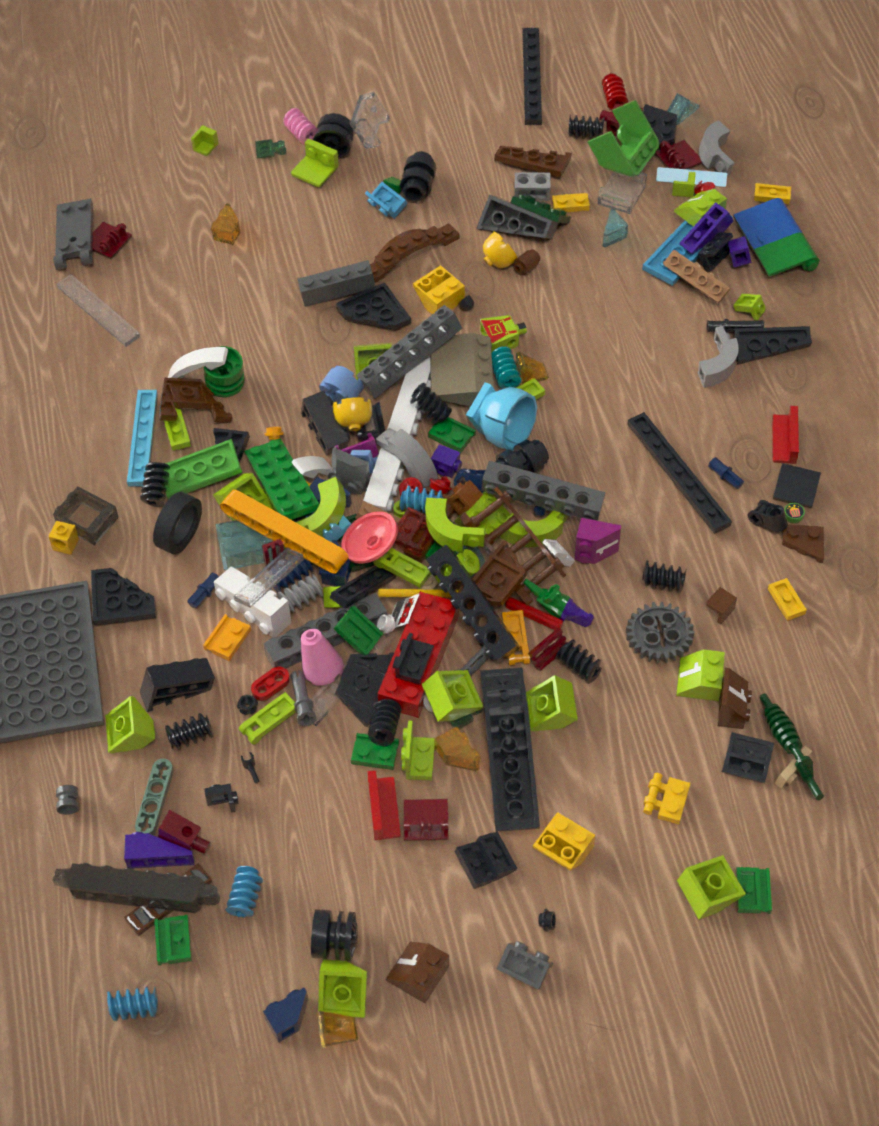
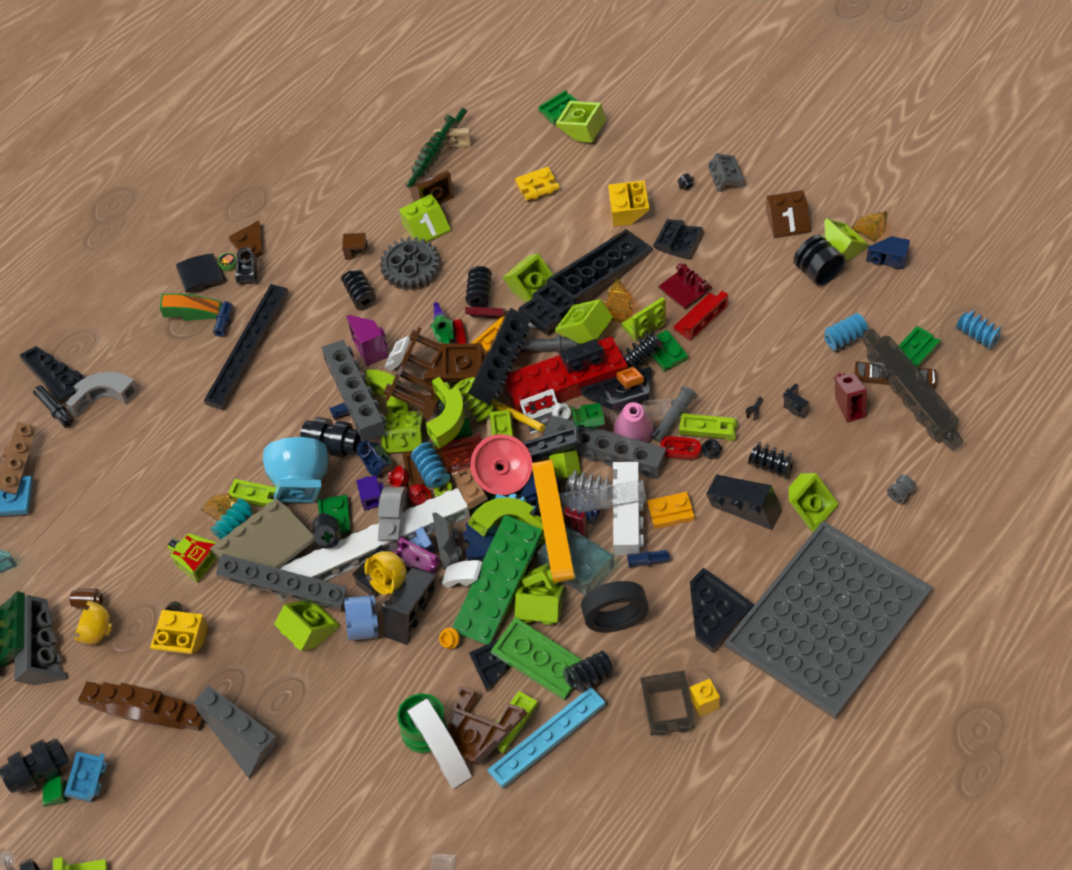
camera: 125 degrees left, 0 degrees up
dark purple slope [124,832,195,869] -> none
sand green beam [135,759,174,836] -> none
black plate [336,282,411,330] -> none
dark orange brick [447,480,483,515] -> none
black slope [722,732,774,783] -> none
lime bracket [733,294,766,321] -> none
yellow plate [768,578,807,621] -> none
red panel [772,405,799,464] -> none
none -> slope [160,293,222,321]
none -> orange tile [616,367,644,389]

